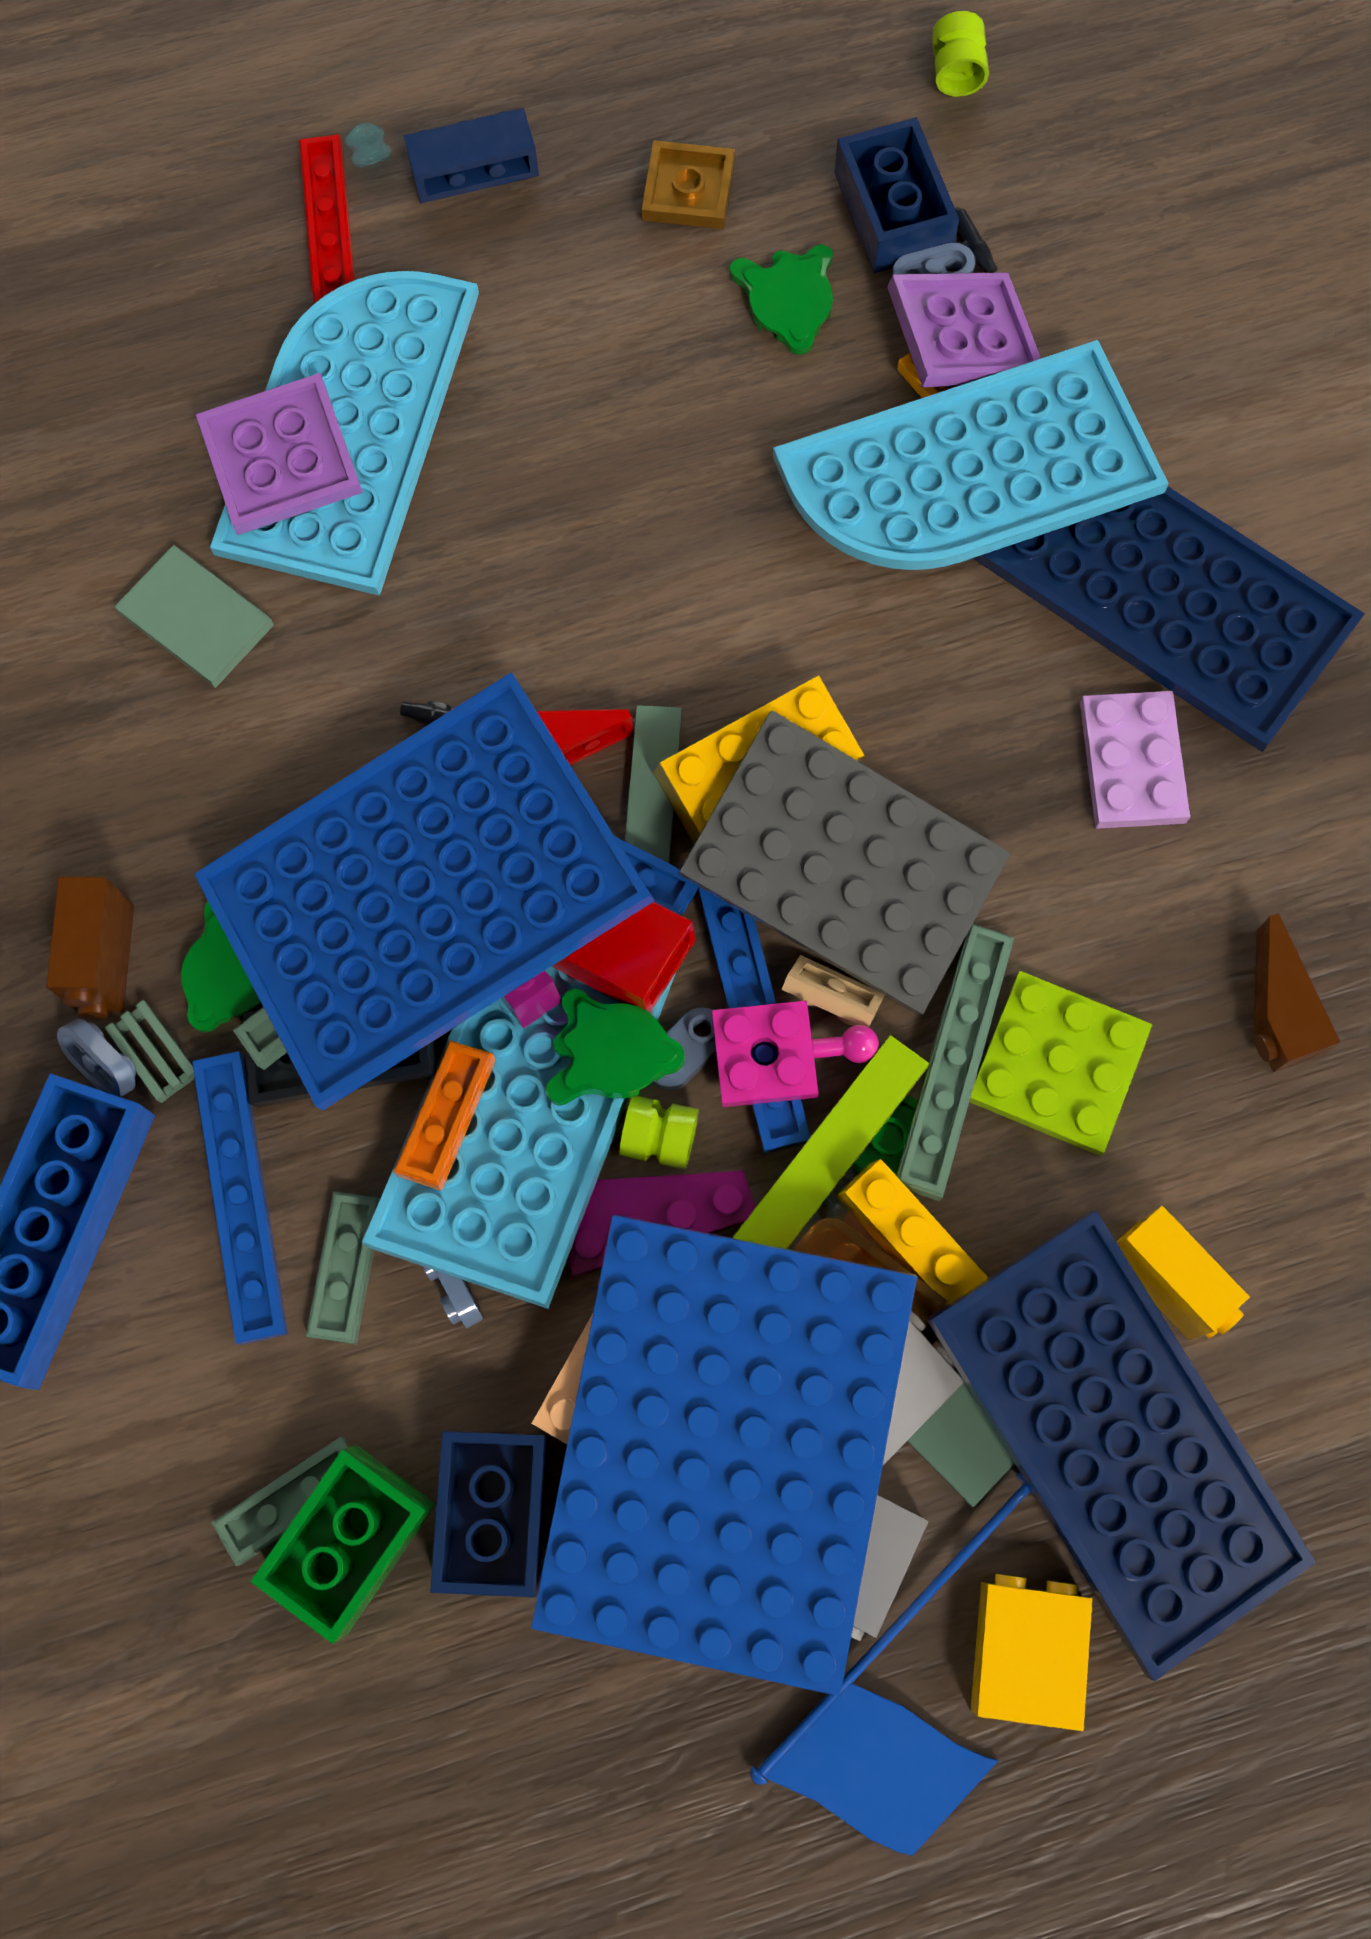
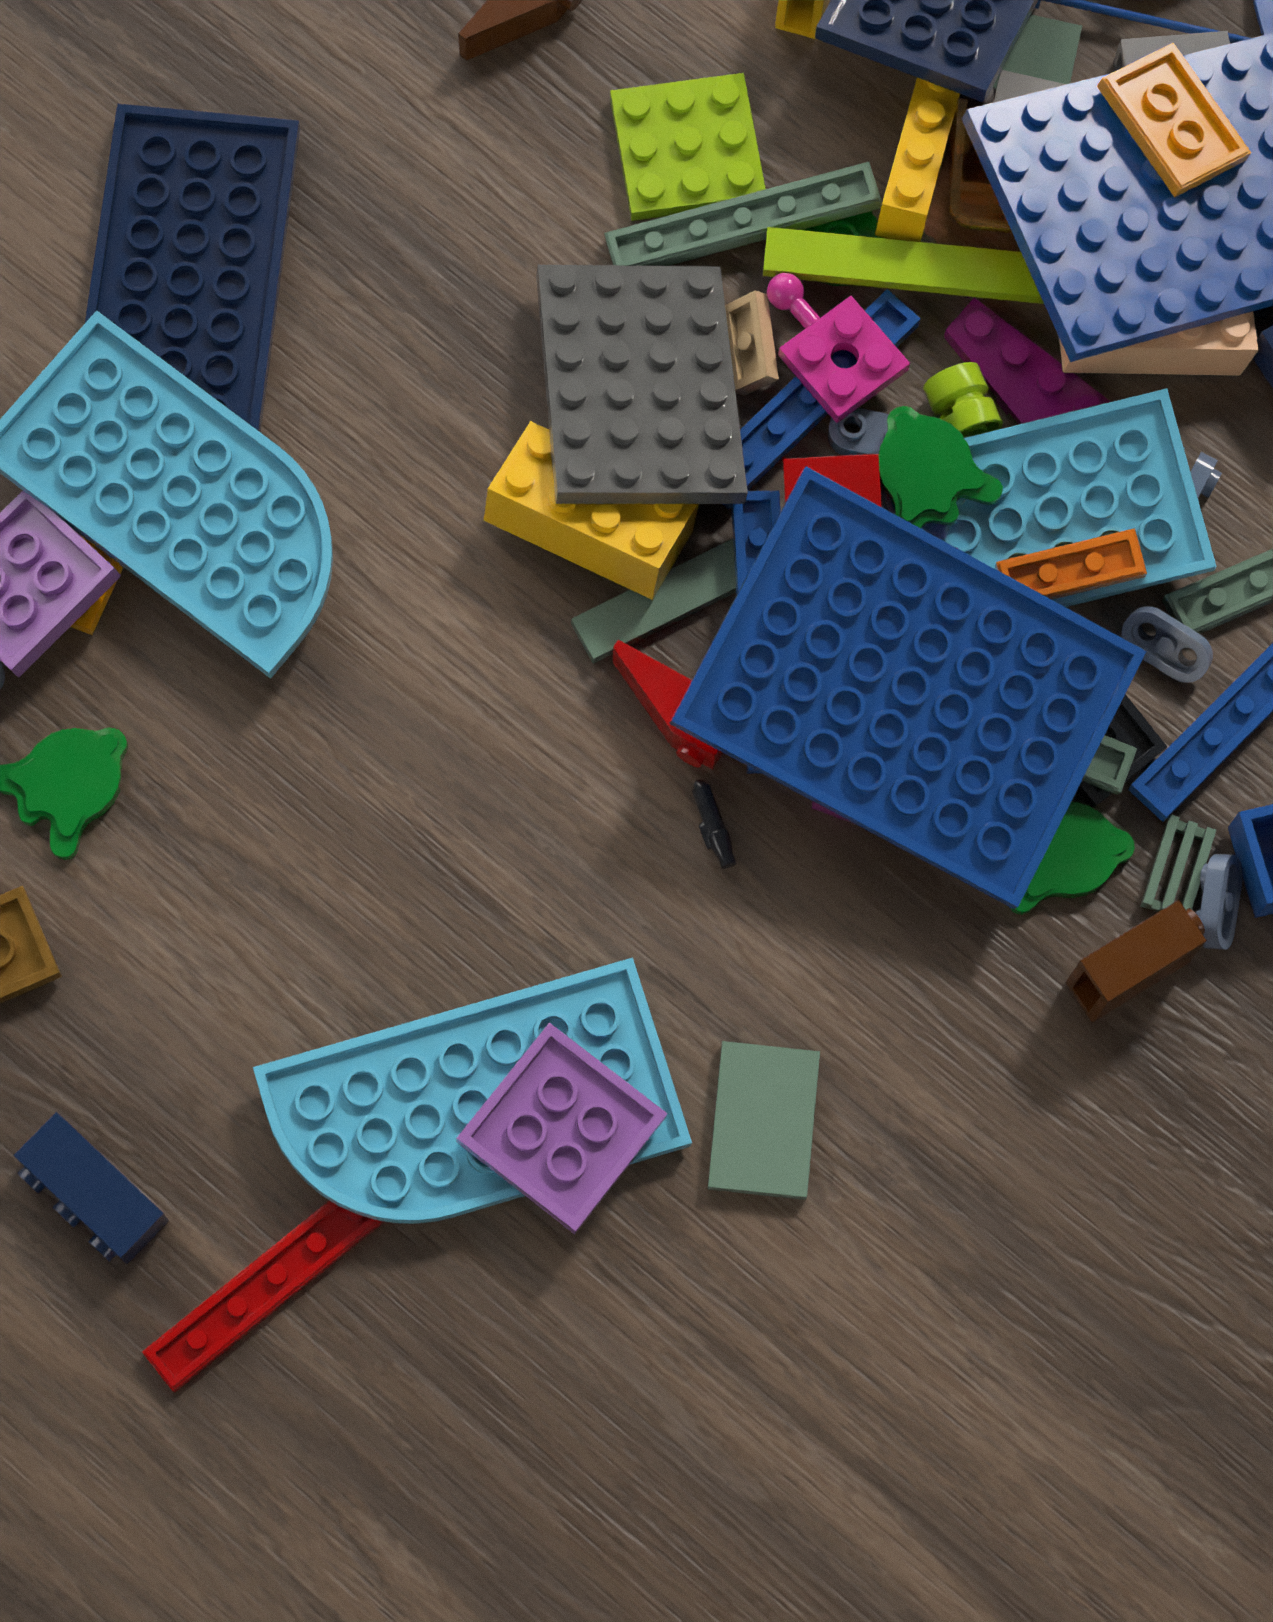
camera: 130 degrees left, 0 degrees up
clear light blue plate [345,123,391,168] -> none
lavender plate [1080,691,1190,829] -> none
none -> light orange tile [1097,43,1251,197]
none -> sand blue plate [1122,606,1213,683]

